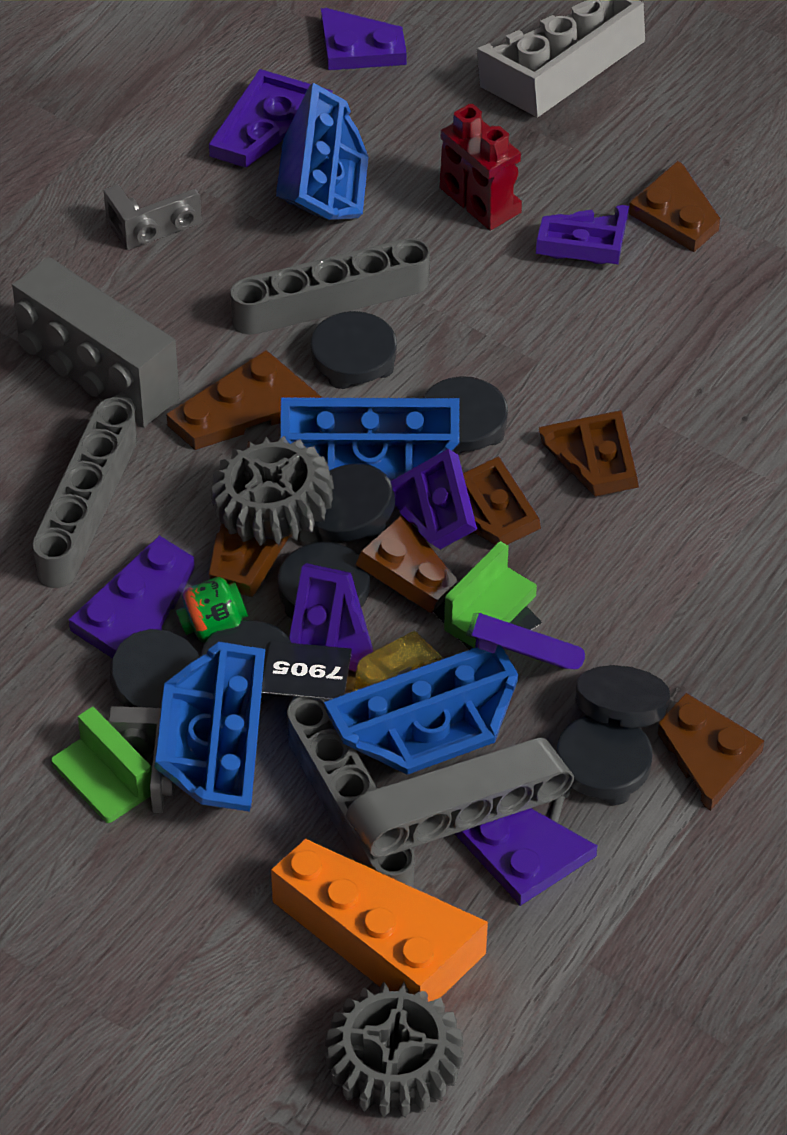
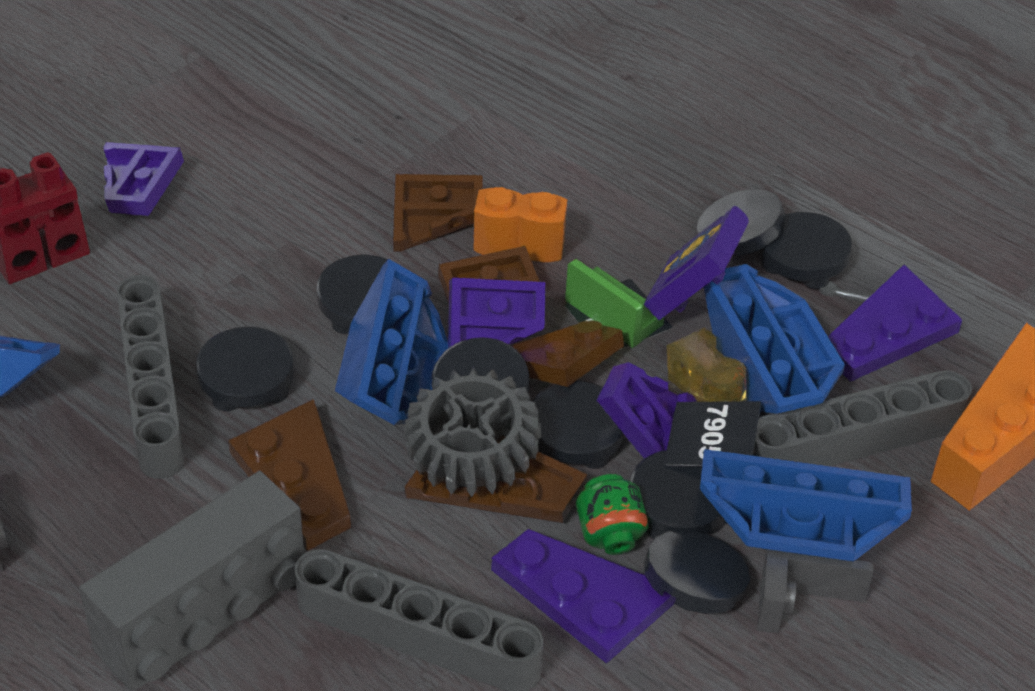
camera: 85 degrees left, 5 degrees down
bright green panel [52,707,152,823] -> none
dark grey beam [346,738,574,858] -> none
reddish brown wing [629,161,720,252] -> none
reddish brown wing [658,693,765,811] -> none
none -> orange brick [474,187,567,262]

